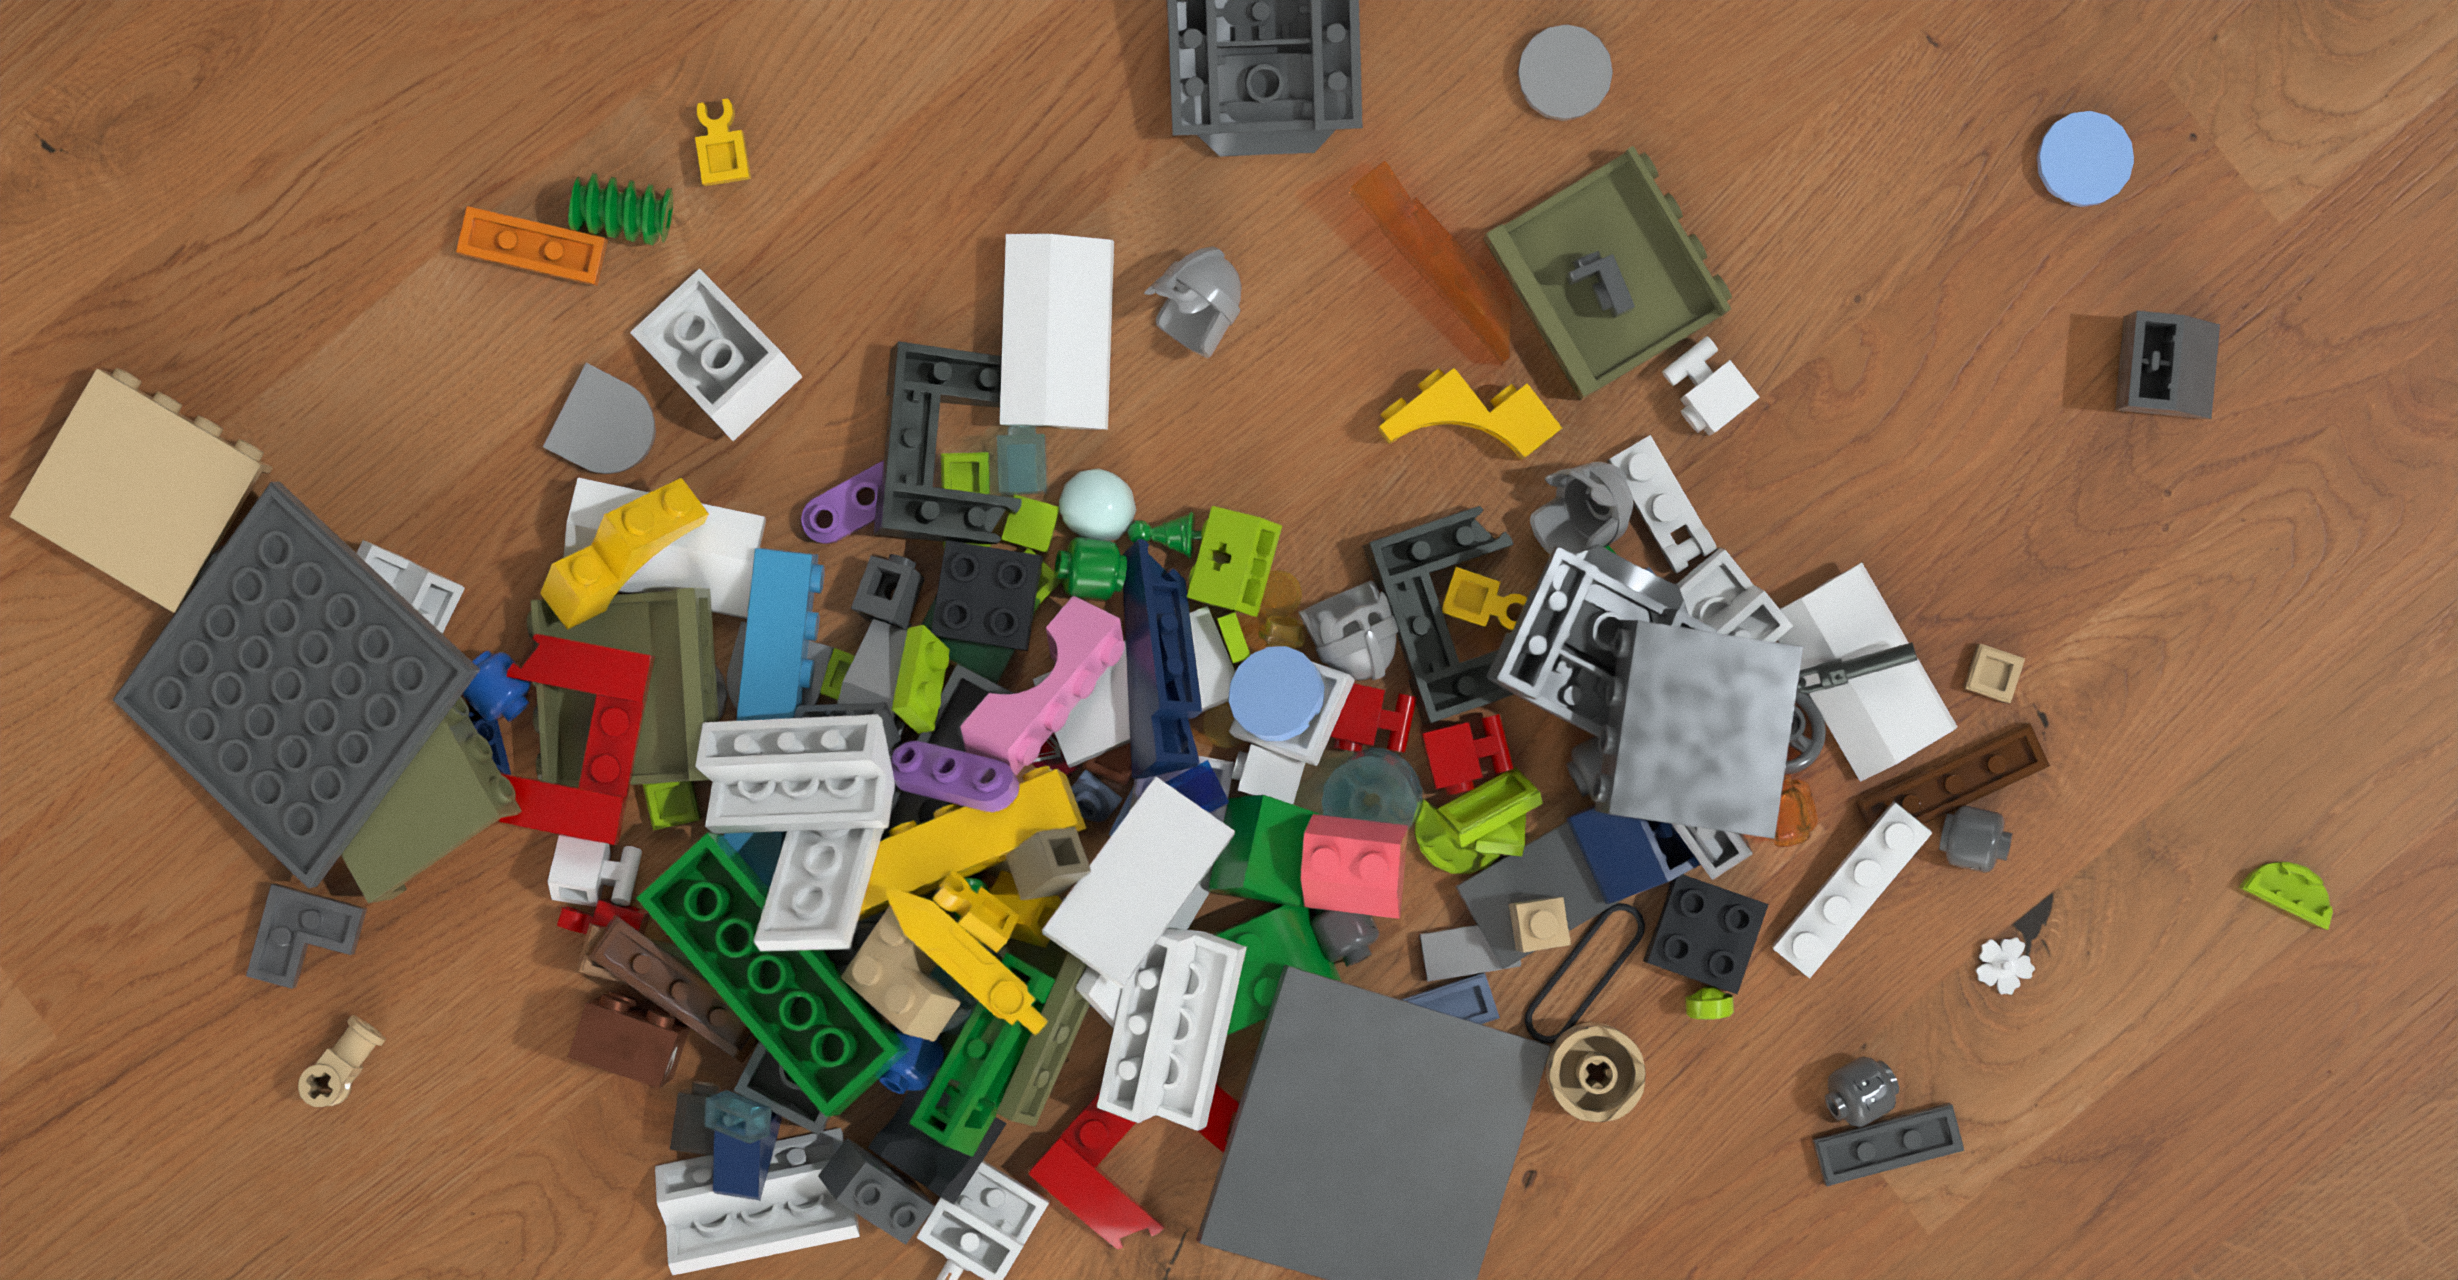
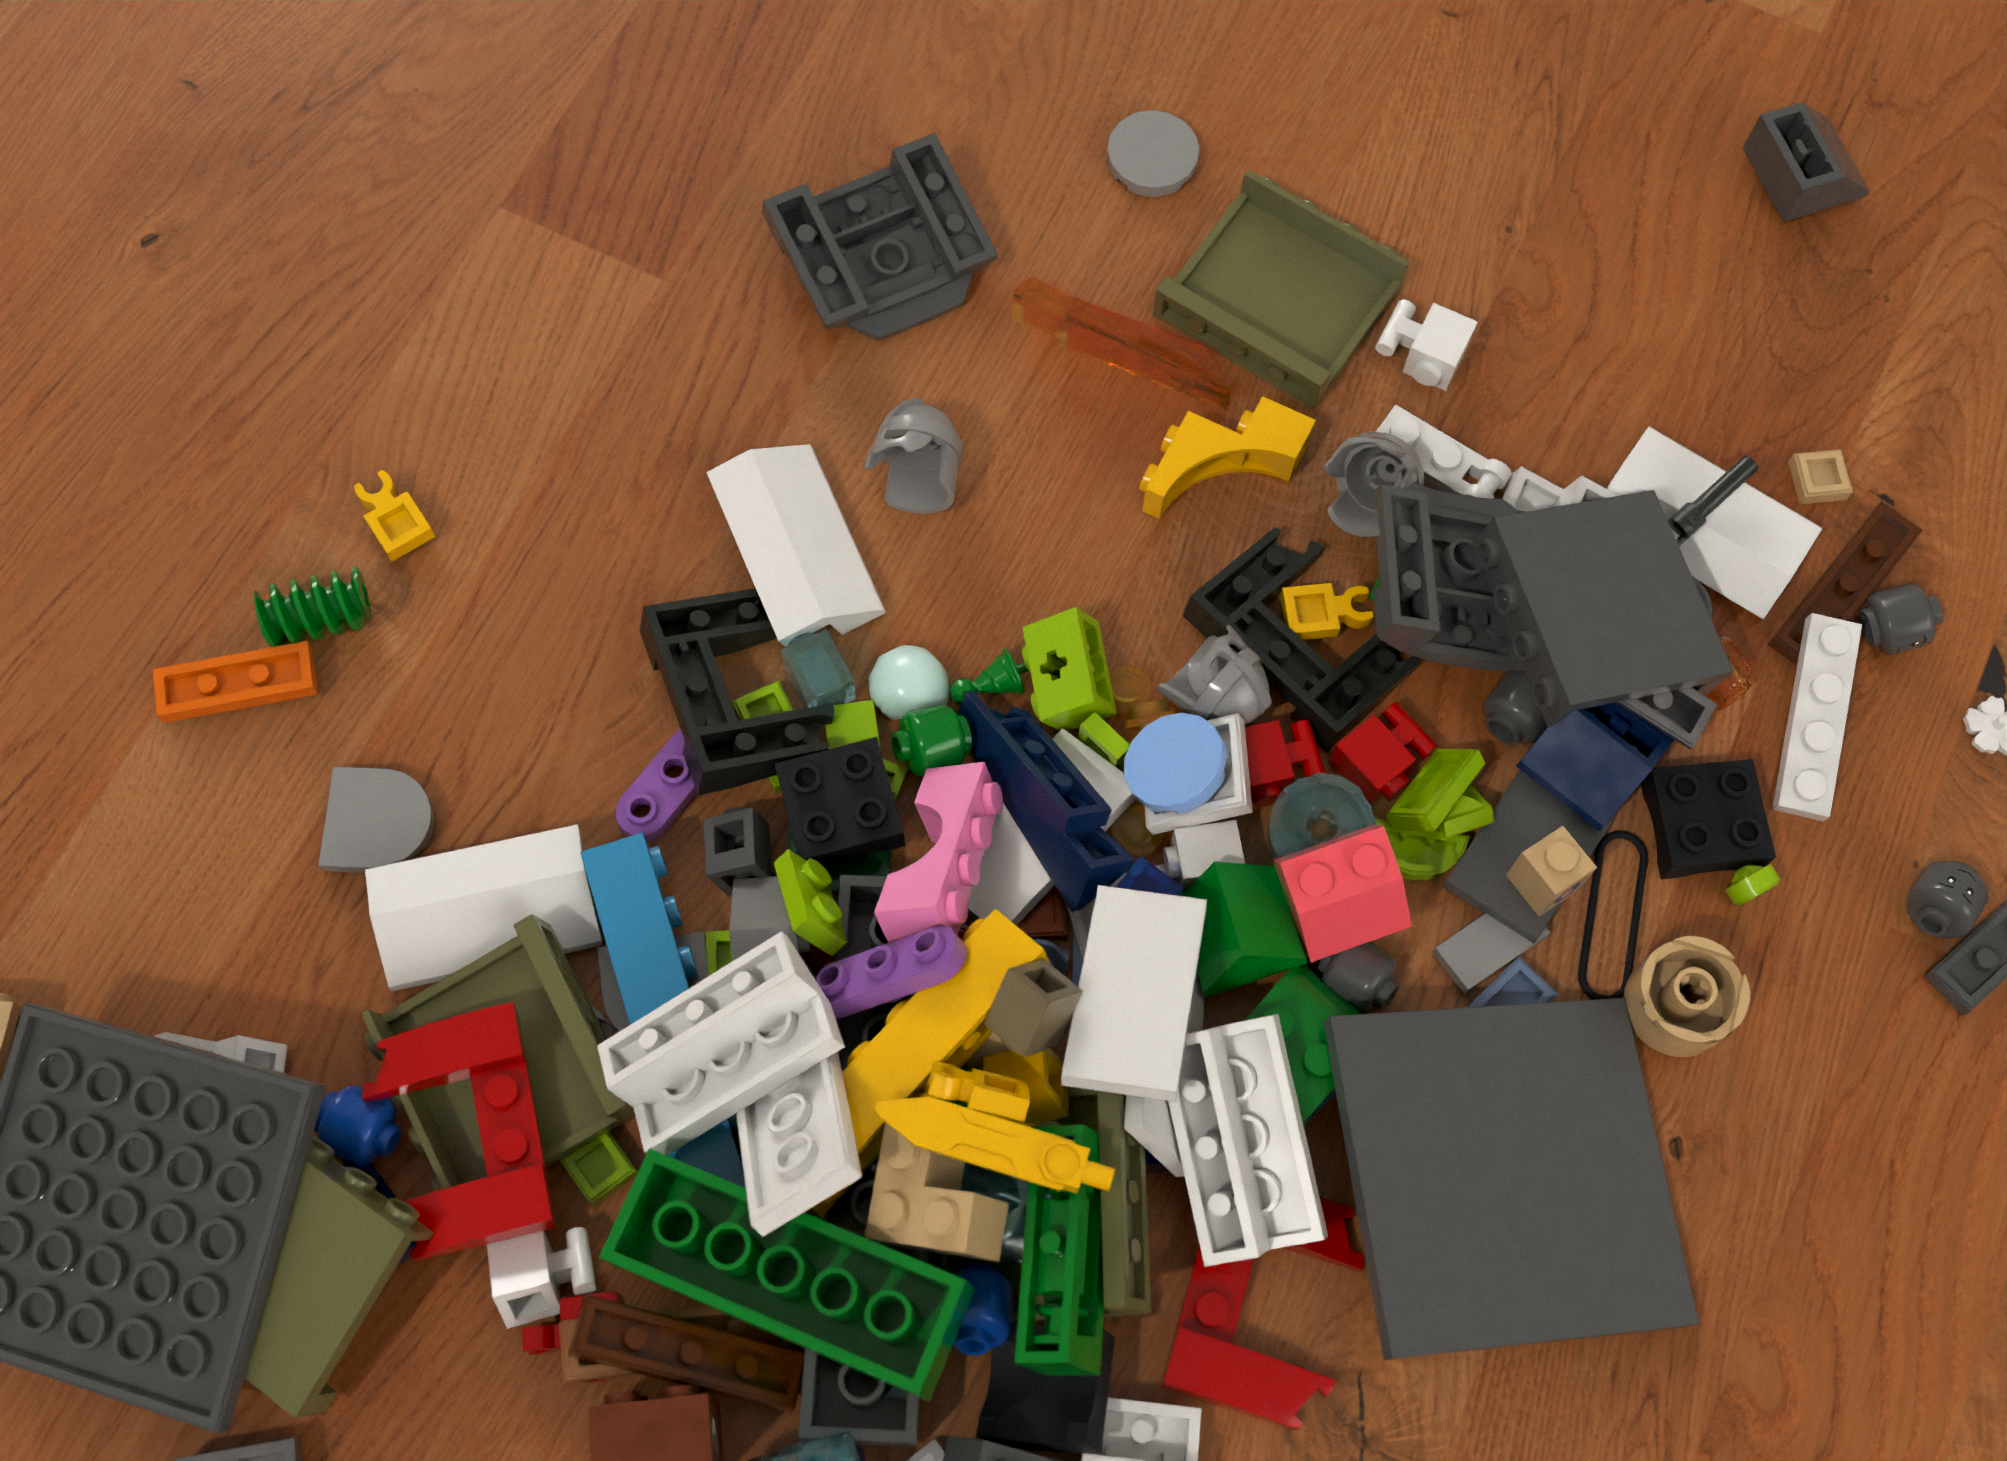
camera: 30 degrees left, 20 degrees down
yellow arch [540,478,709,630] -> none
white slope [630,268,803,441] -> none
dark grey bracket [1566,251,1635,318] -> none
light blue tile [2036,111,2134,207] -> none

